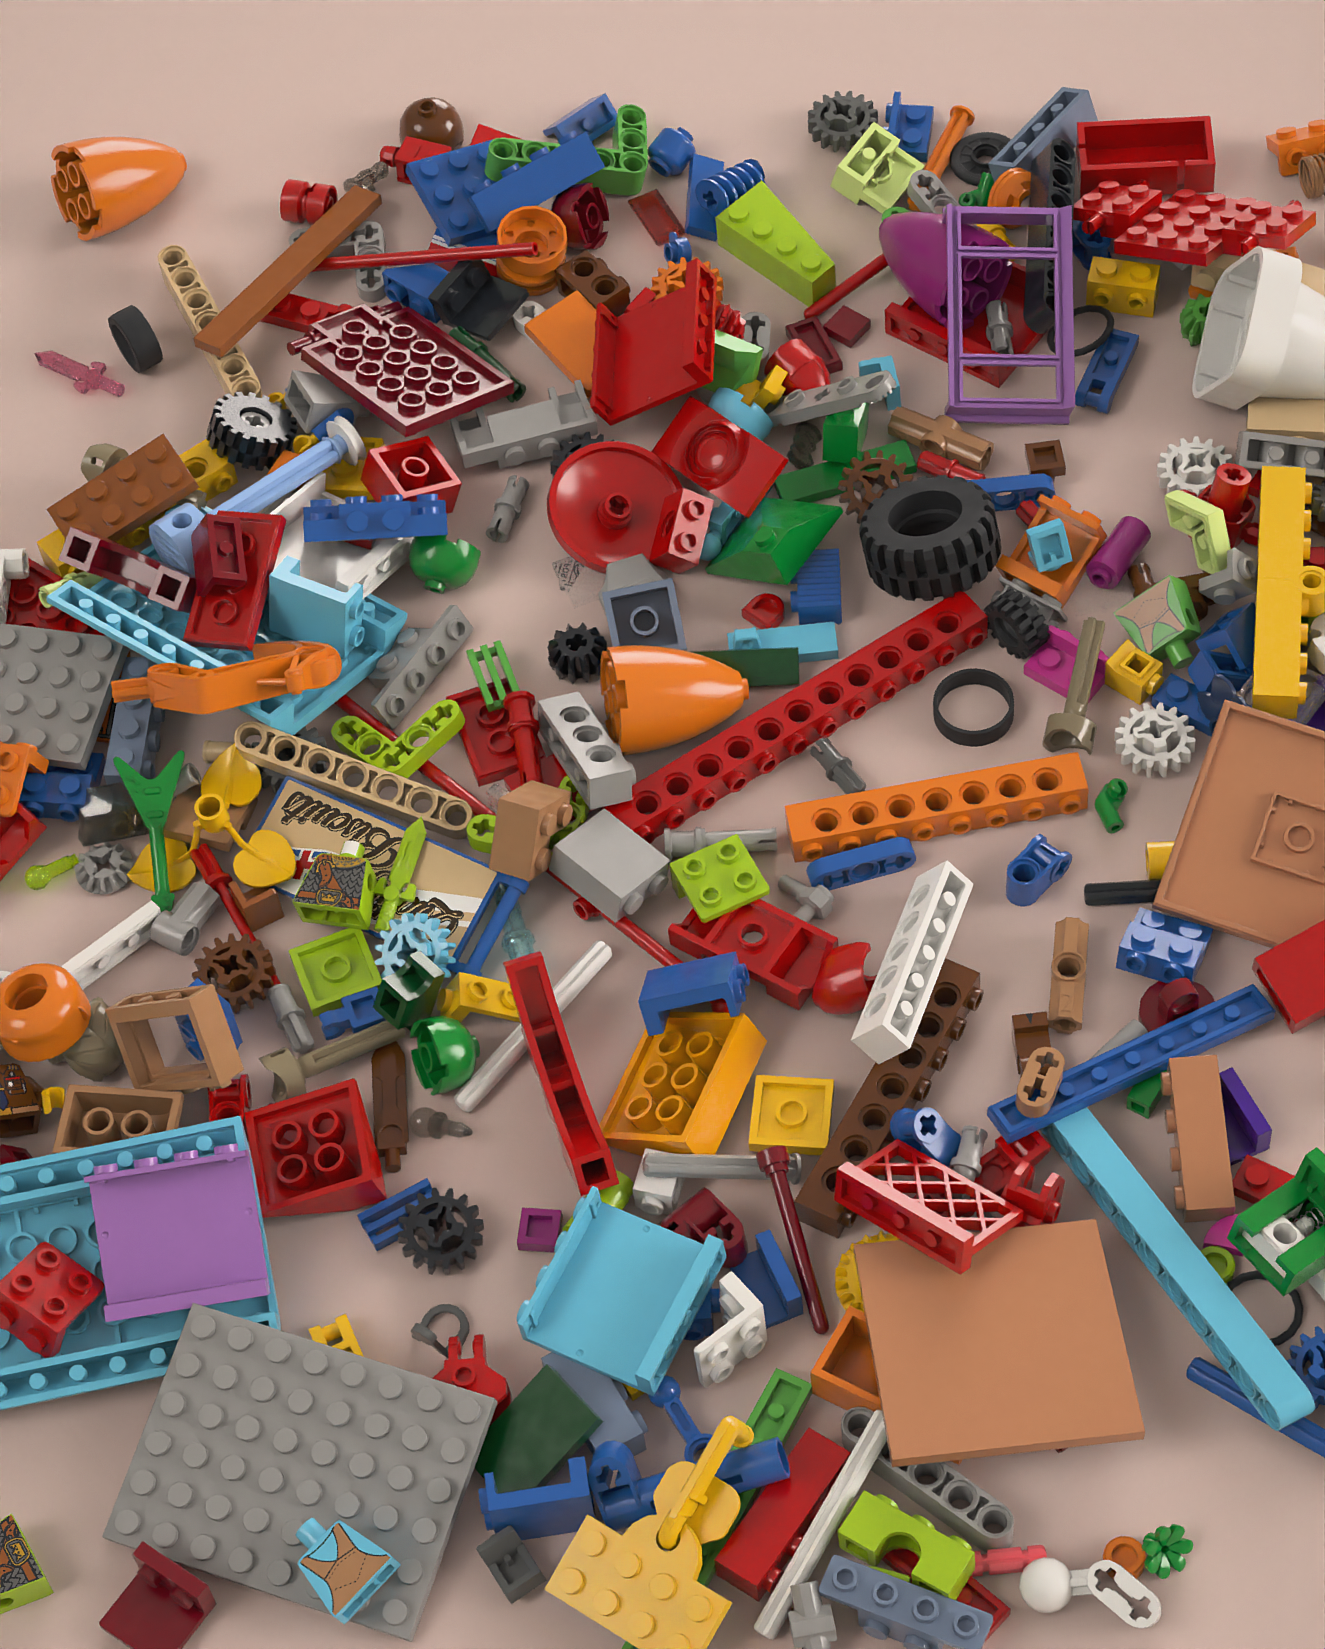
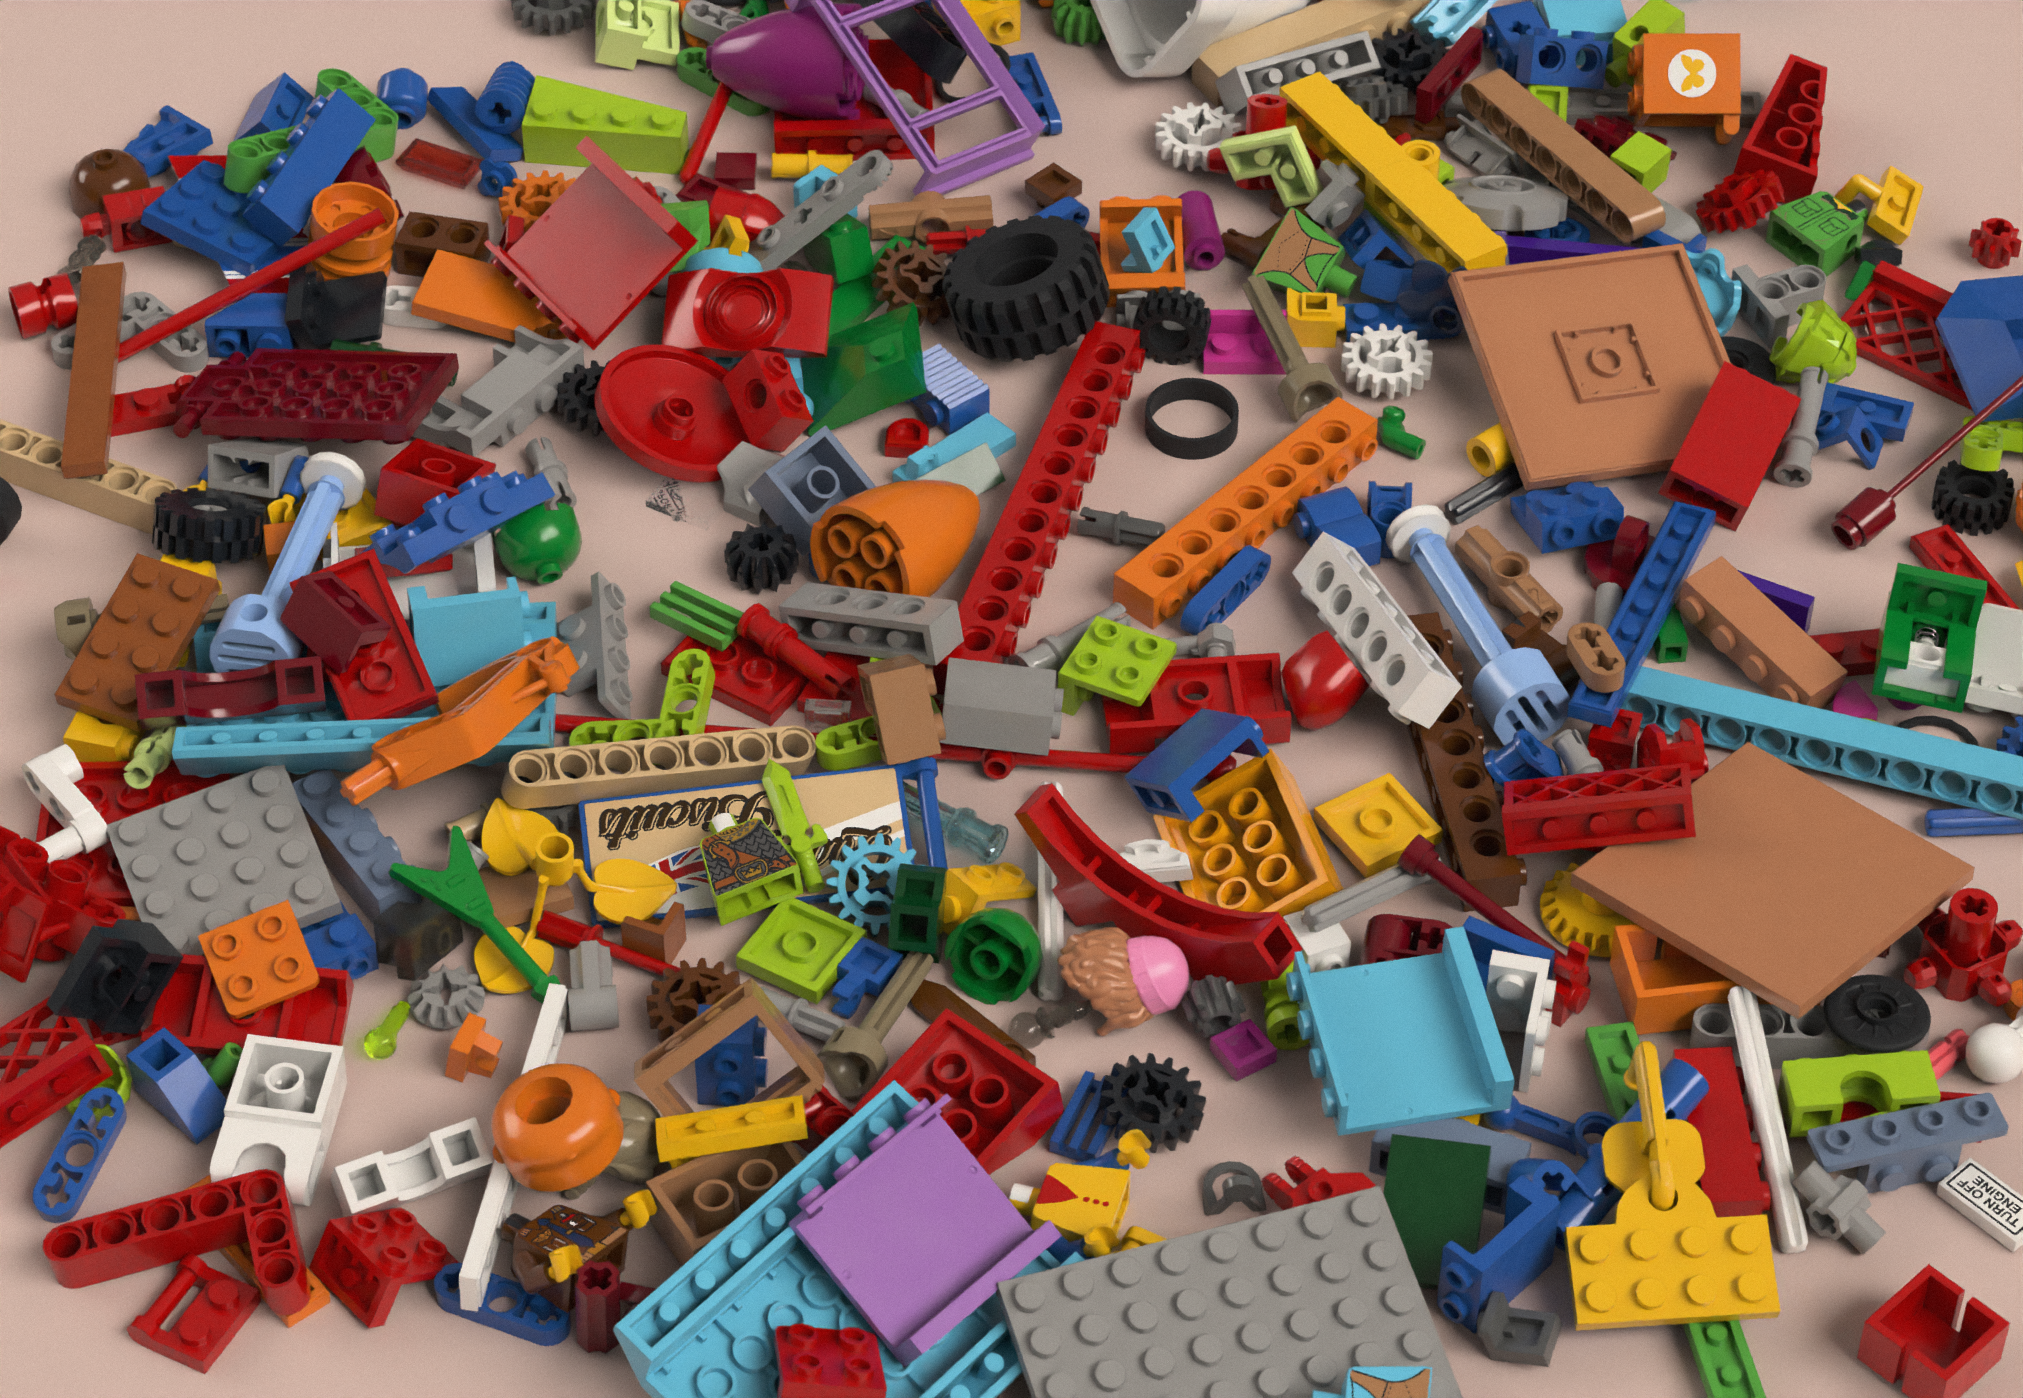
camera: 45 degrees left, 10 degrees down
none -> blue wing [123,105,213,178]
none -> orange tile [445,1012,503,1083]
none -> yellow hinge [655,1095,808,1169]
none -> yellow pin [771,150,853,179]
none -> torso [1009,1129,1151,1264]
none -> nougat hair [1057,927,1189,1036]
none -> white tile [1119,839,1194,883]
none -> dark grey gear [1182,975,1246,1038]
none -> blue brick [1293,486,1381,566]
none -> light blue piece [1385,504,1571,745]
none -> red plate [1545,940,1591,1028]
none -> black wheel [1824,974,1931,1053]
none -> red piece [1903,888,2023,1007]

